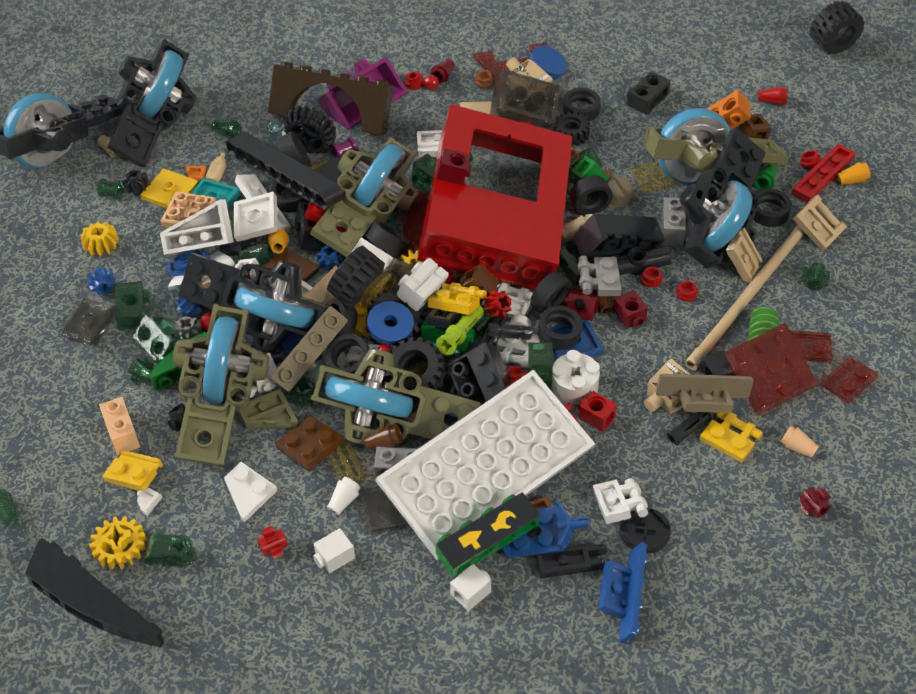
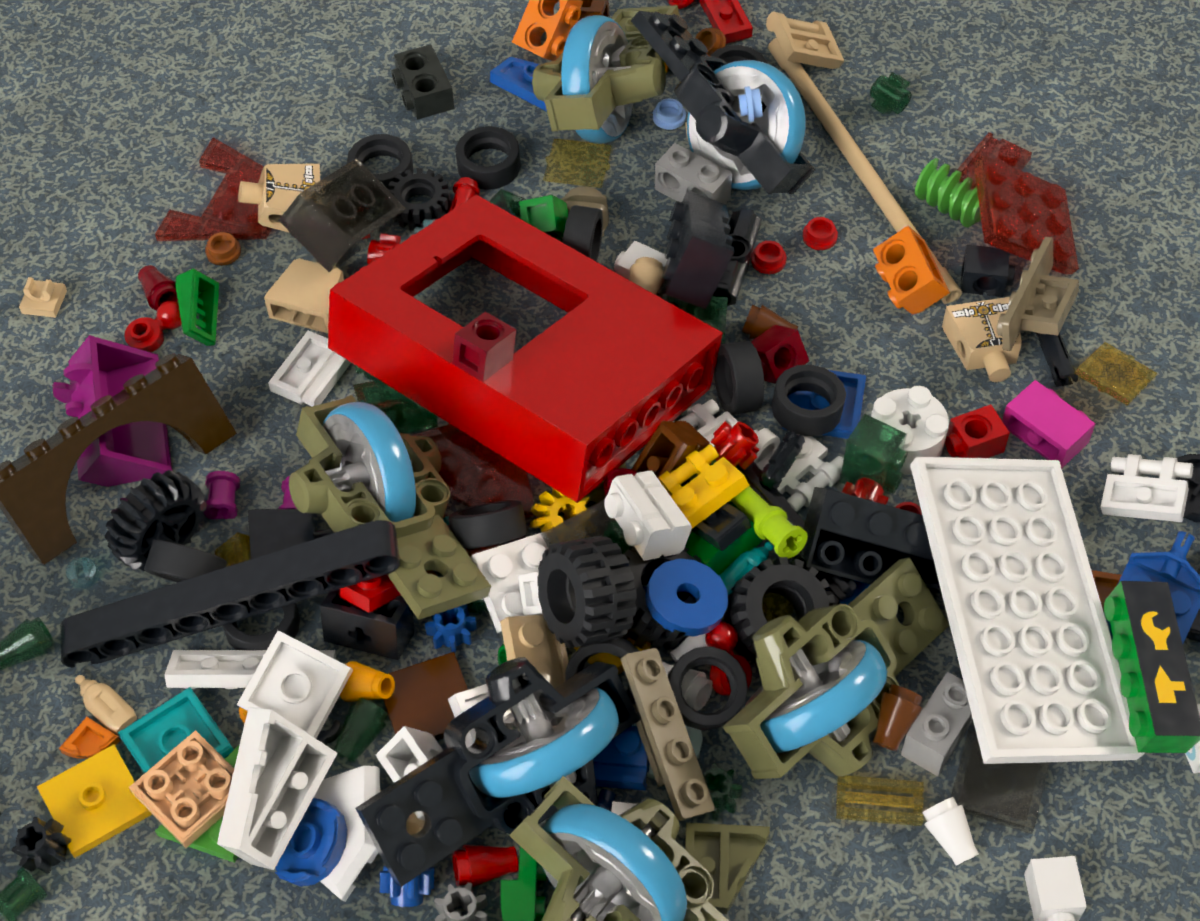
camera: 60 degrees left, 5 degrees up
reddish brown plate [275,414,344,472] -> none
blue tile [529,46,567,79] -> none
light grey plate [577,256,622,296] -> none
dark red brick [613,290,648,329] -> none
yellow plate [699,413,763,463] -> none
tan plate [726,228,763,283] -> none
light nougat cone [781,426,819,459] -> none
clear red plate [821,355,878,405] -> none
none -> tan tile [19,277,67,318]
none -> green slope [176,269,219,346]
none -> red pin [448,177,480,213]
none -> black tyre [455,126,521,190]
none -> dark orange plate [695,28,726,56]
none -> light blue plate [738,86,763,122]
none -> orange brick [873,226,950,315]
none -> dark pink brick [1002,380,1096,469]
none -> clear yellow piece [1074,342,1157,406]

